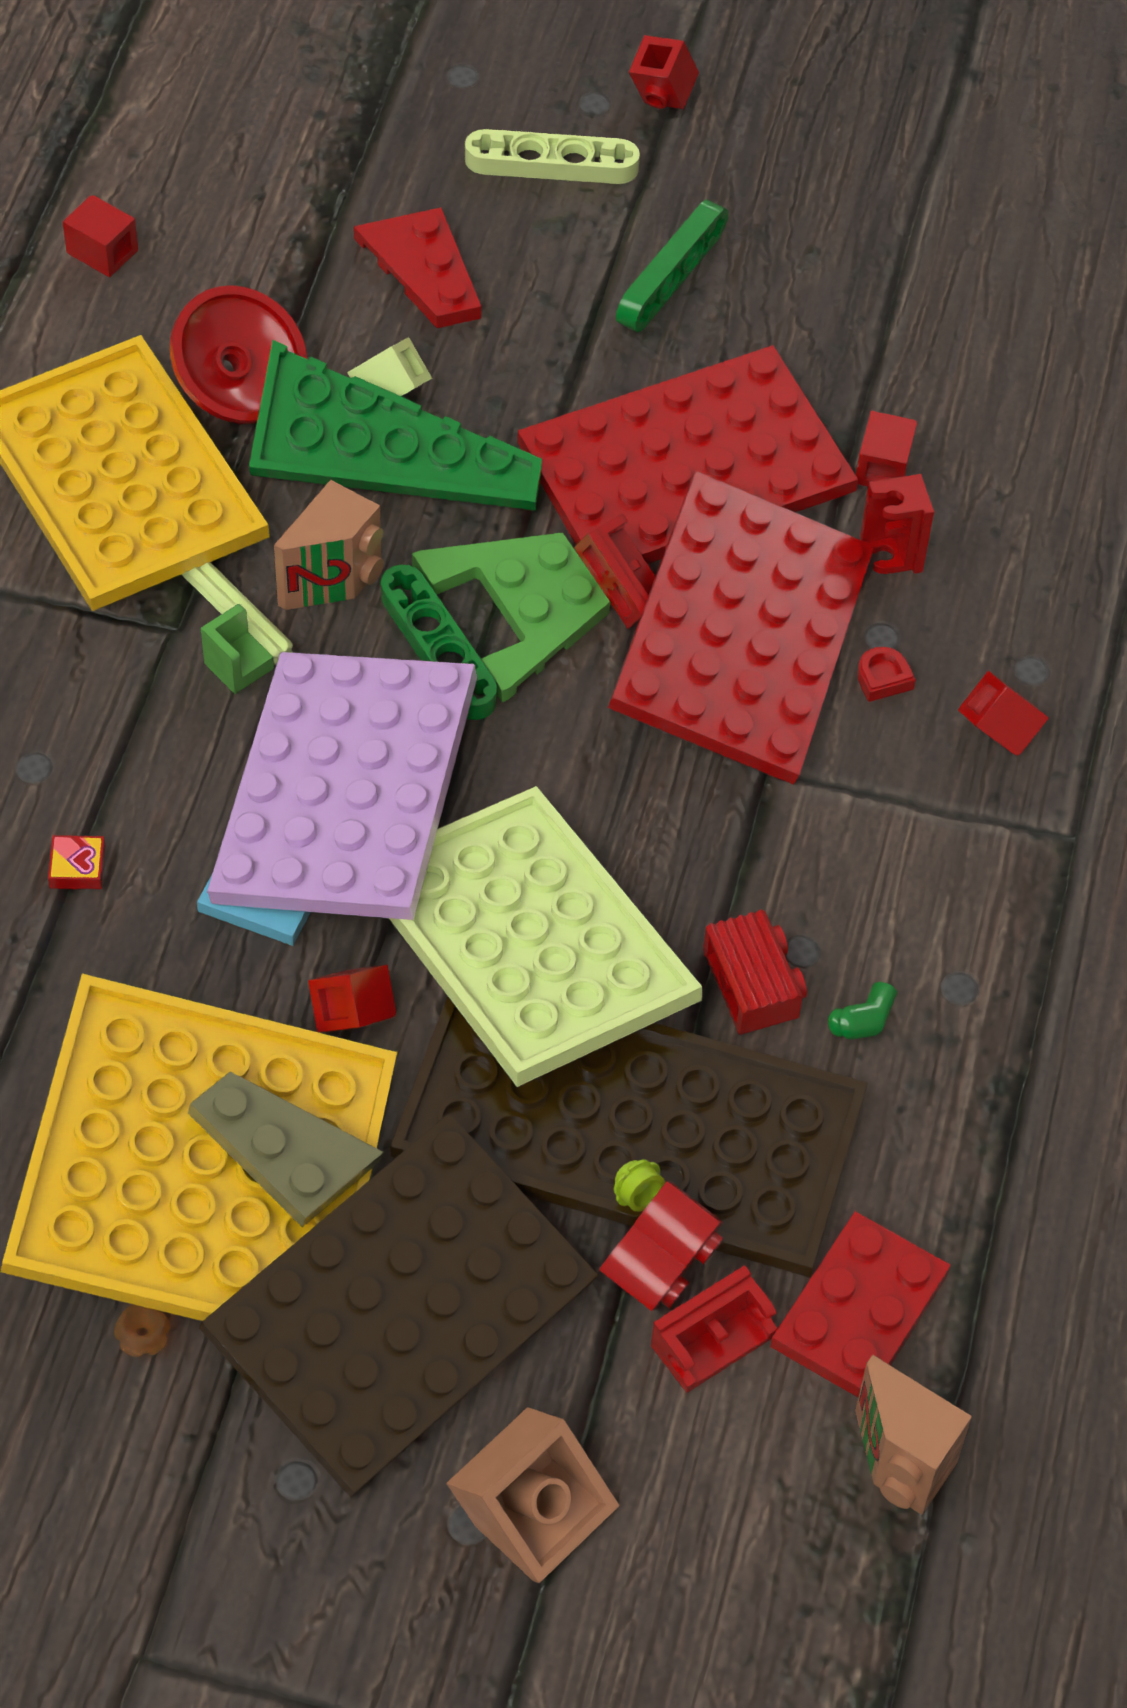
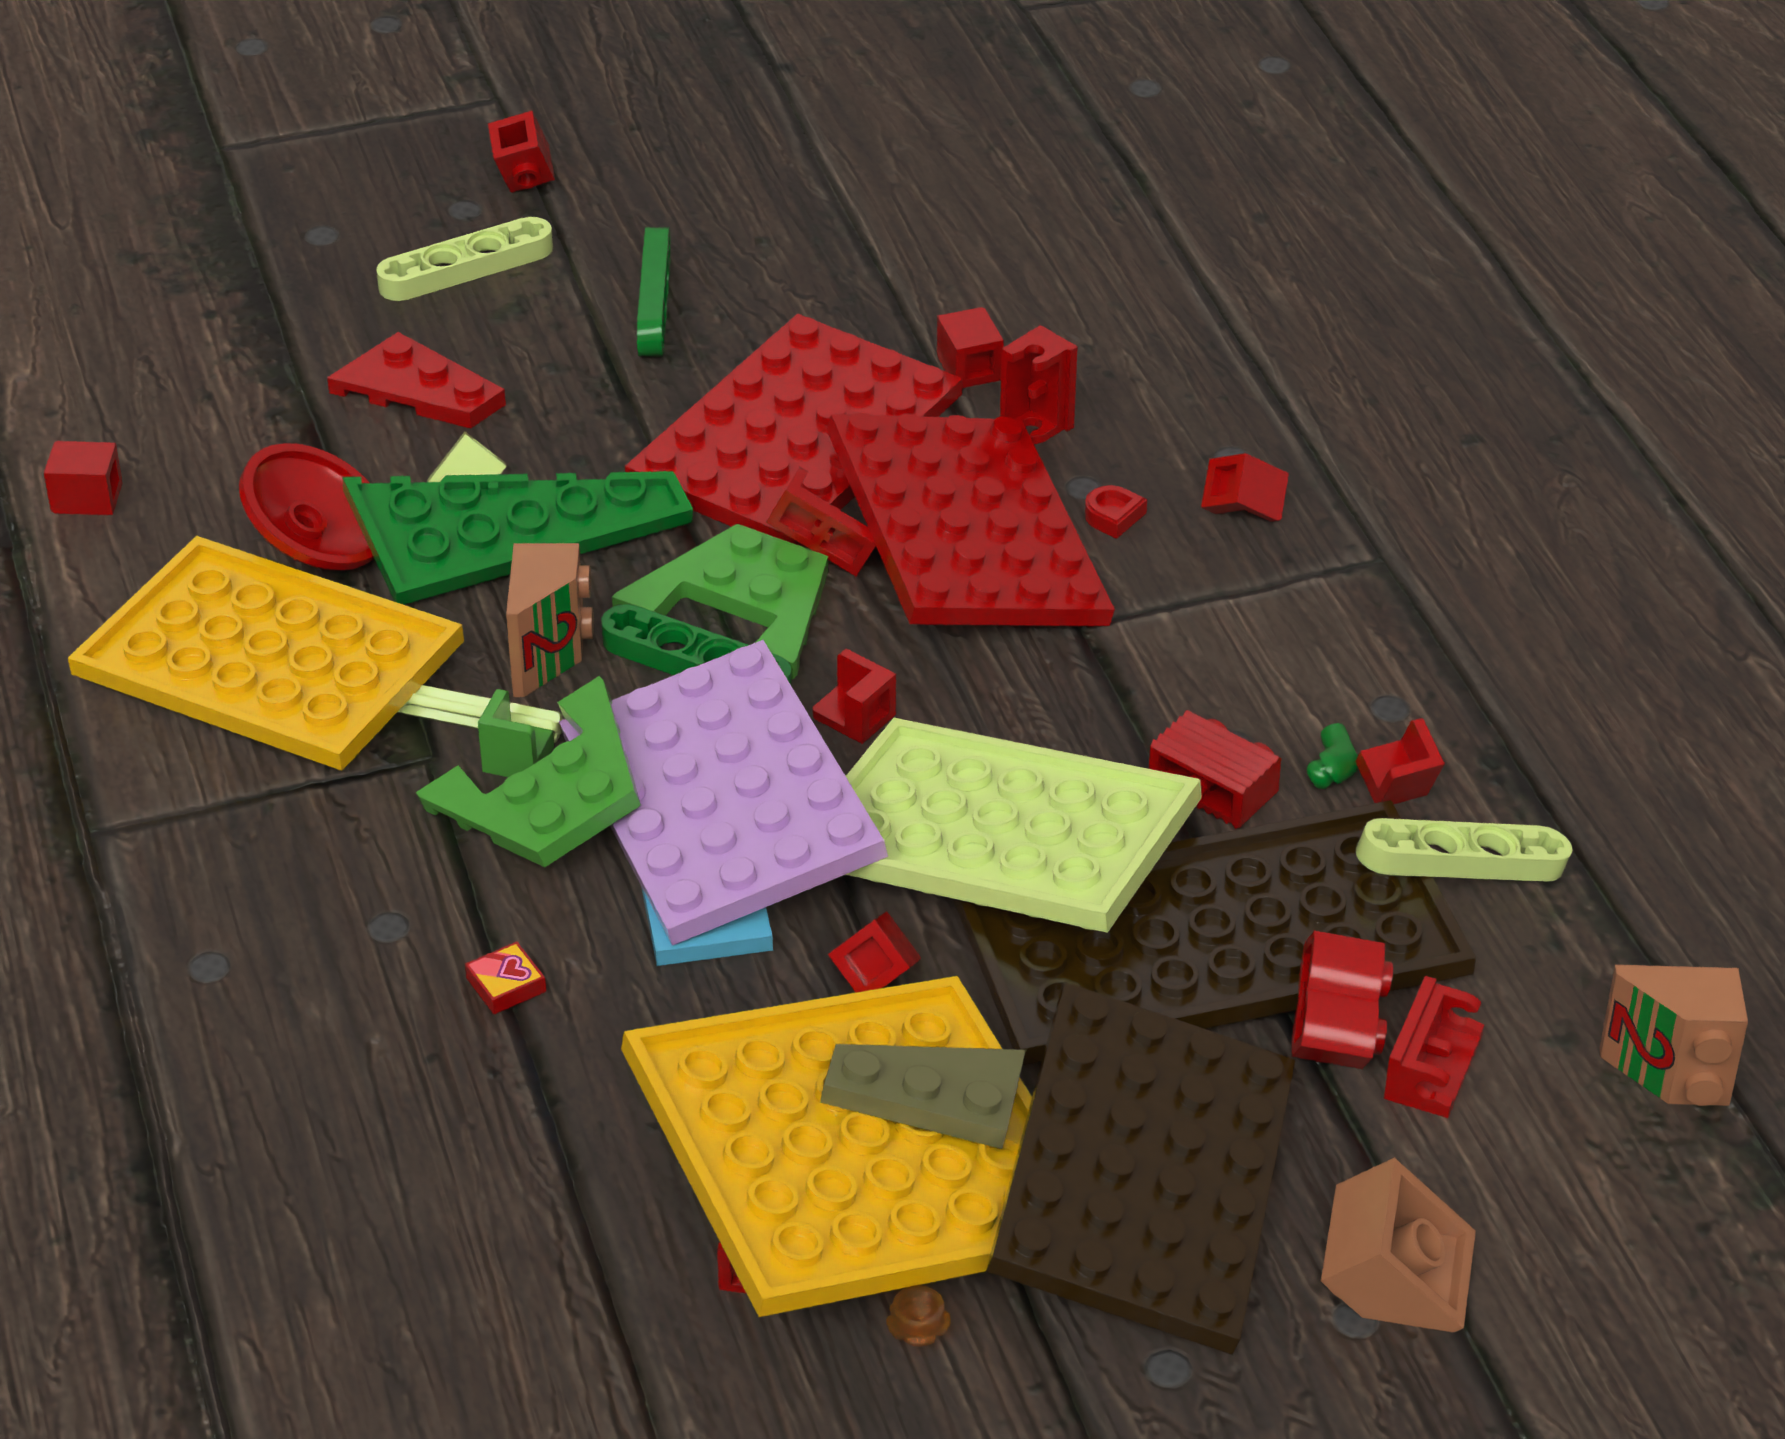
camera: 30 degrees left, 15 degrees down
lime plate [614,1159,665,1211] -> none
red plate [770,1211,951,1397] -> none
none -> bright green wing [415,676,641,867]
none -> red panel [812,649,896,744]
none -> red panel [1355,718,1445,804]
none -> yellowish green beam [1356,818,1573,882]

